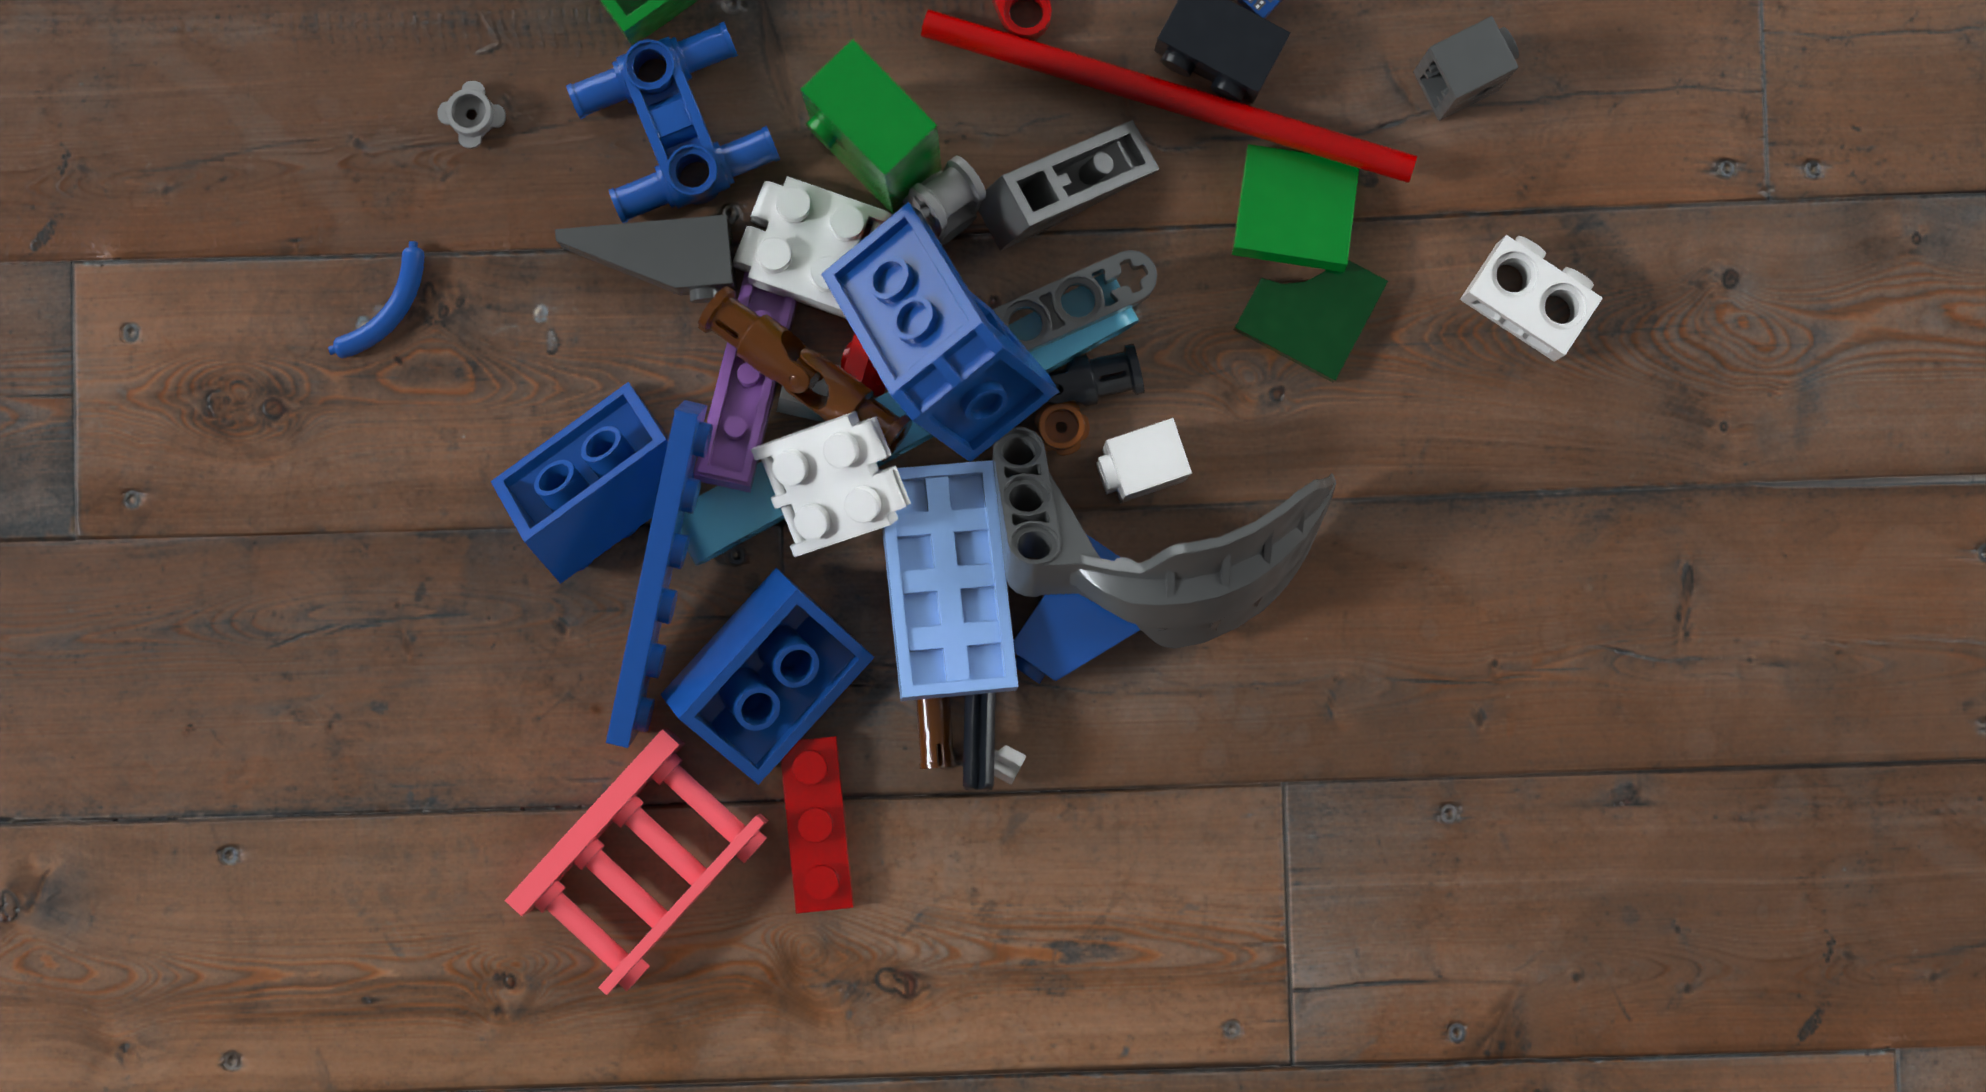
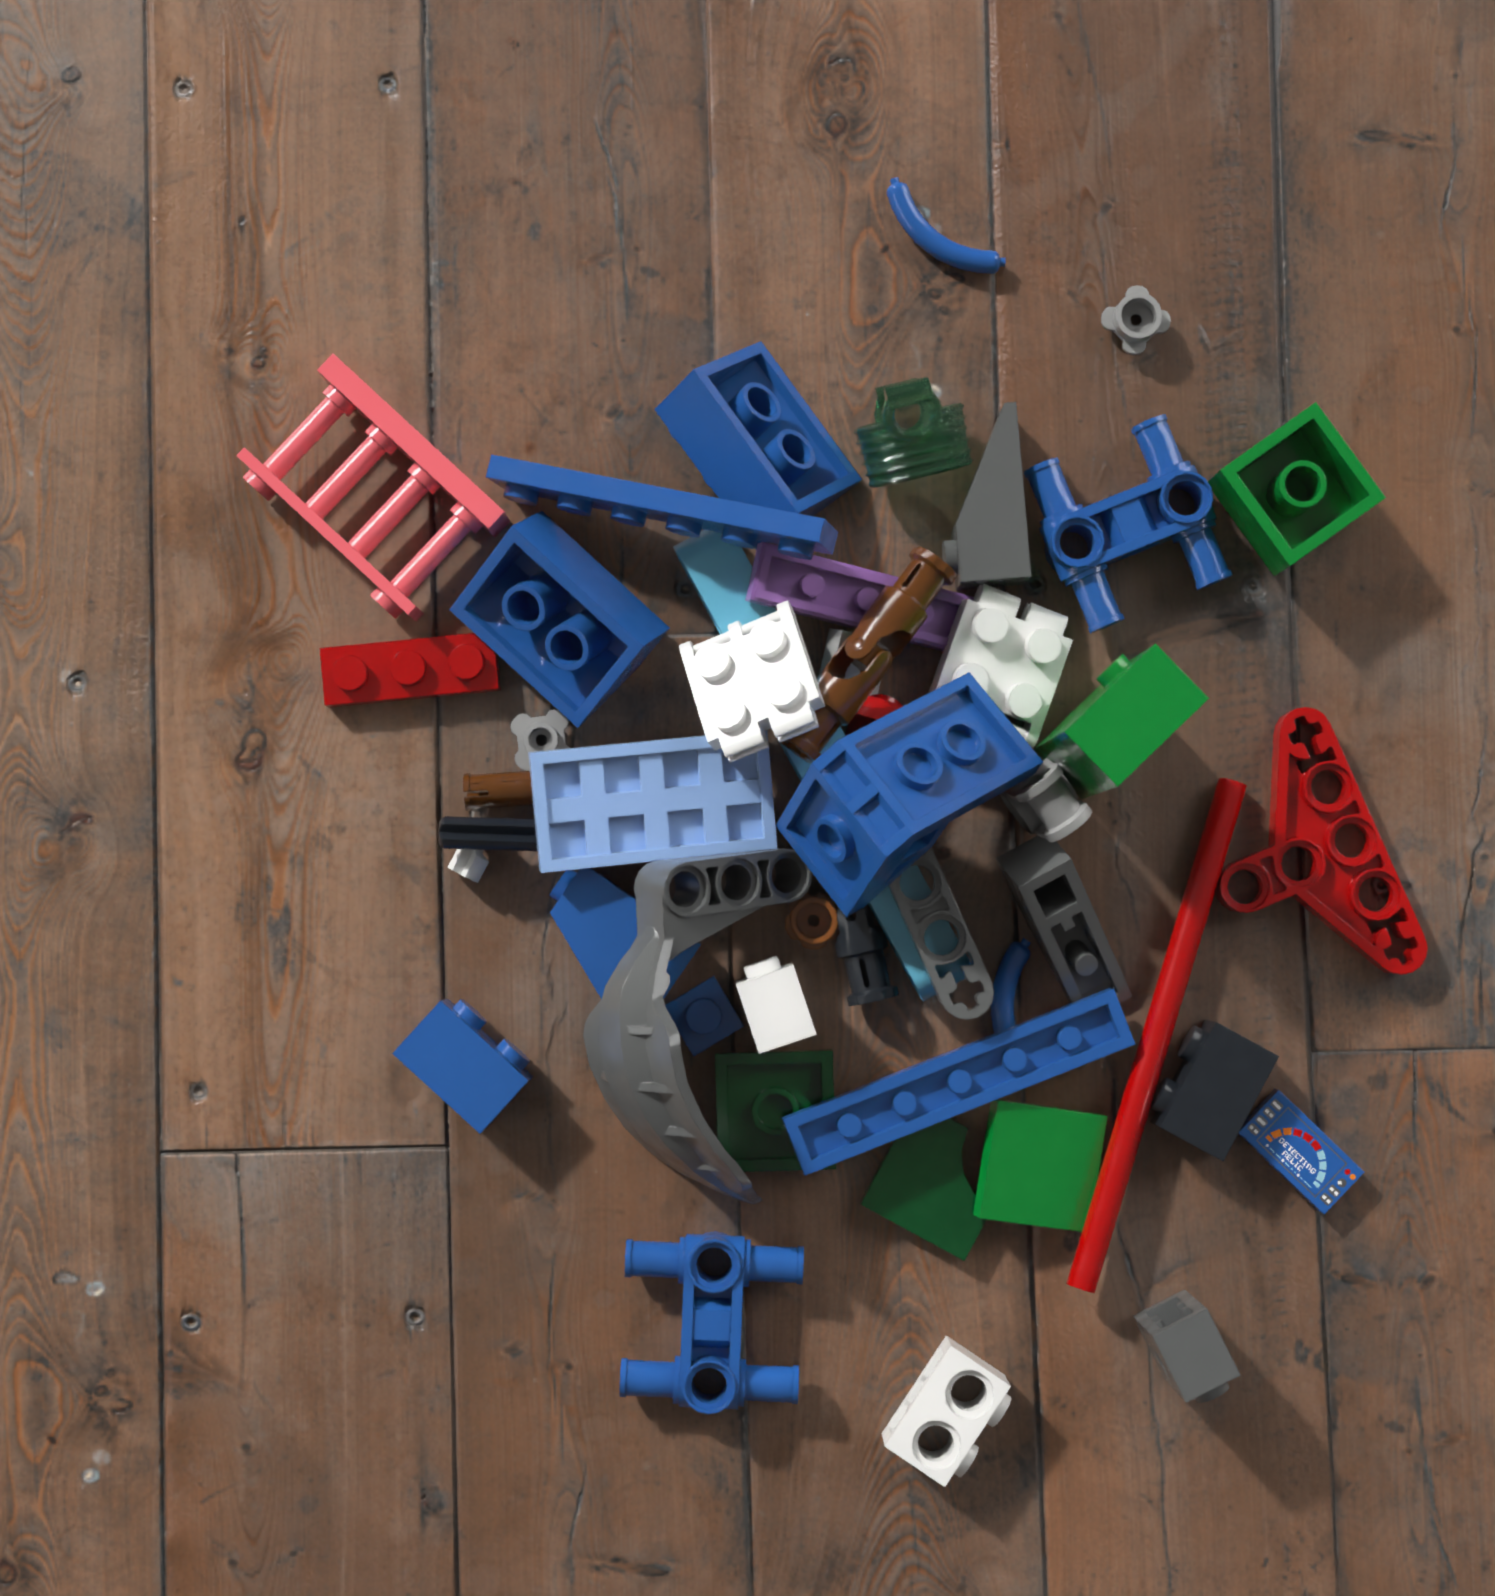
camera: 90 degrees right, 0 degrees up
none -> blue brick [392,998,534,1134]
none -> light grey plate [511,709,570,771]
none -> blue piece [619,1231,804,1414]
none -> blue plate [665,976,744,1056]
none -> dark green plate [715,1049,836,1172]
none -> blue plate [782,988,1135,1176]
none -> clear green piece [853,377,974,488]
none -> blue piece [991,938,1031,1033]

